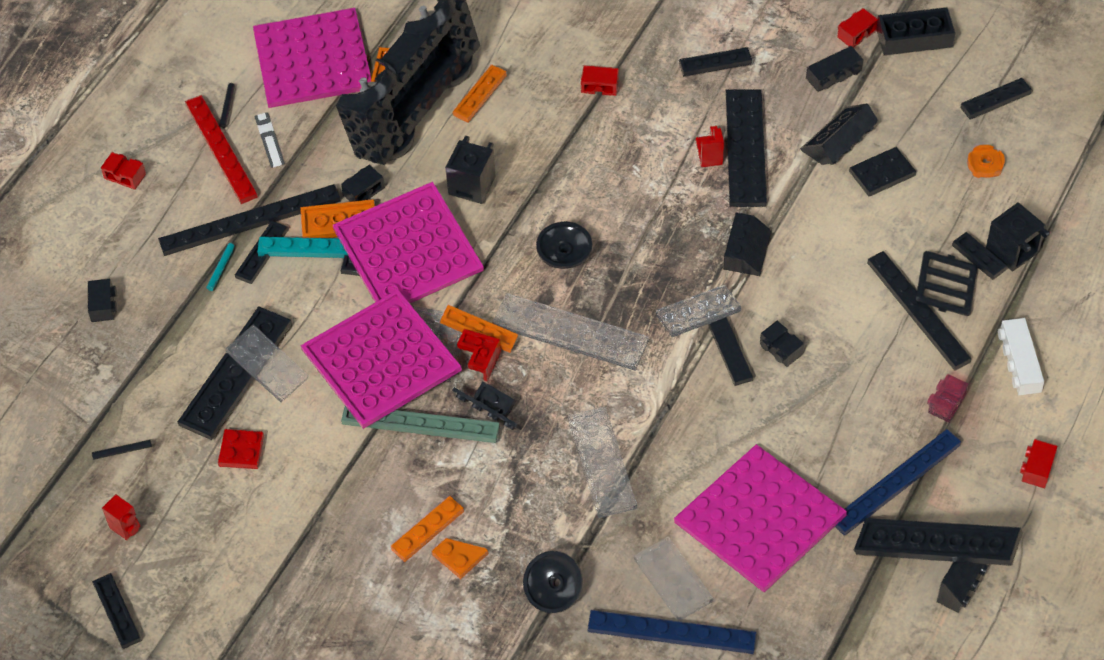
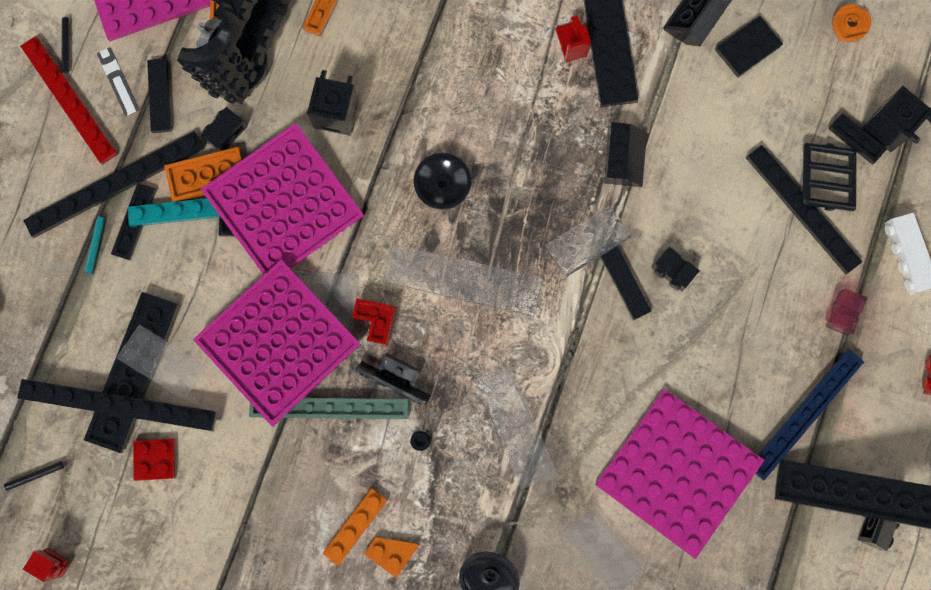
camera: 10 degrees left, 25 degrees up
orange plate [440,305,518,353] -> none
none -> black plate [17,379,218,432]
none -> black tile [147,58,171,133]
none -> black plate [410,431,430,451]

